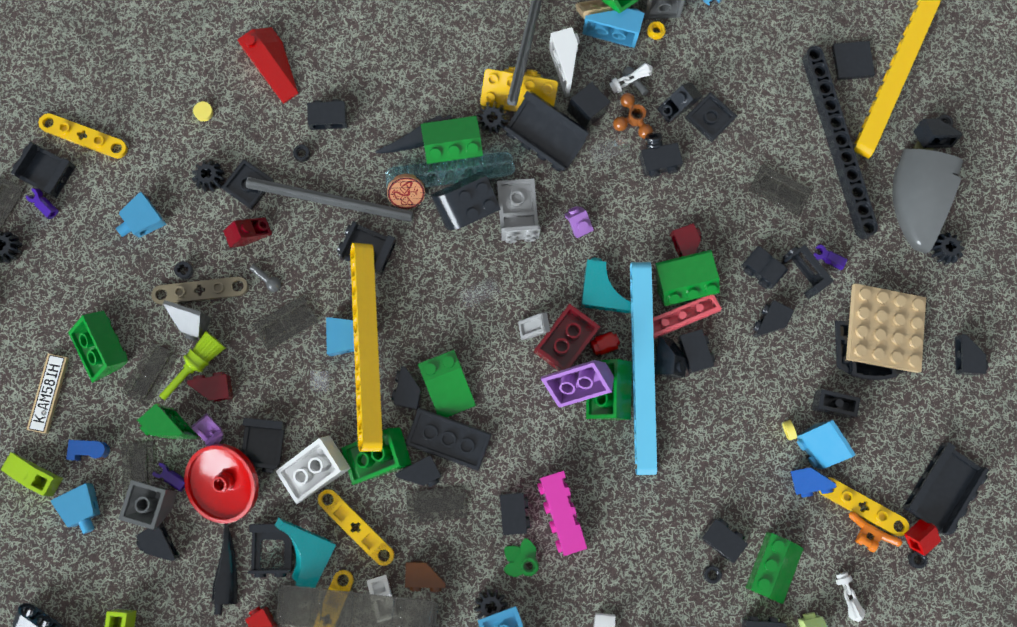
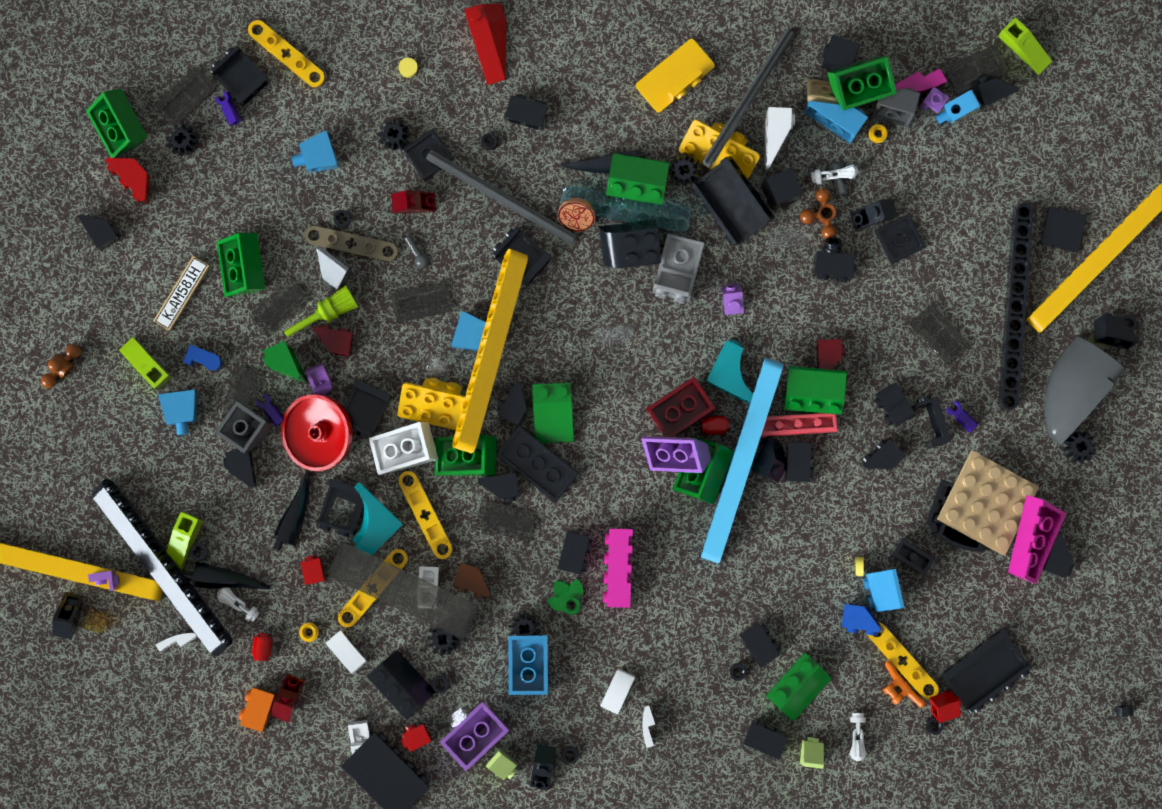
camera: 25 degrees right, 5 degrees up
light grey tile [518,312,550,340] -> none
none -> yellow bracket [397,378,465,430]
none -> yellow bracket [636,39,715,113]
none -> dark pink wedge [1008,495,1067,584]

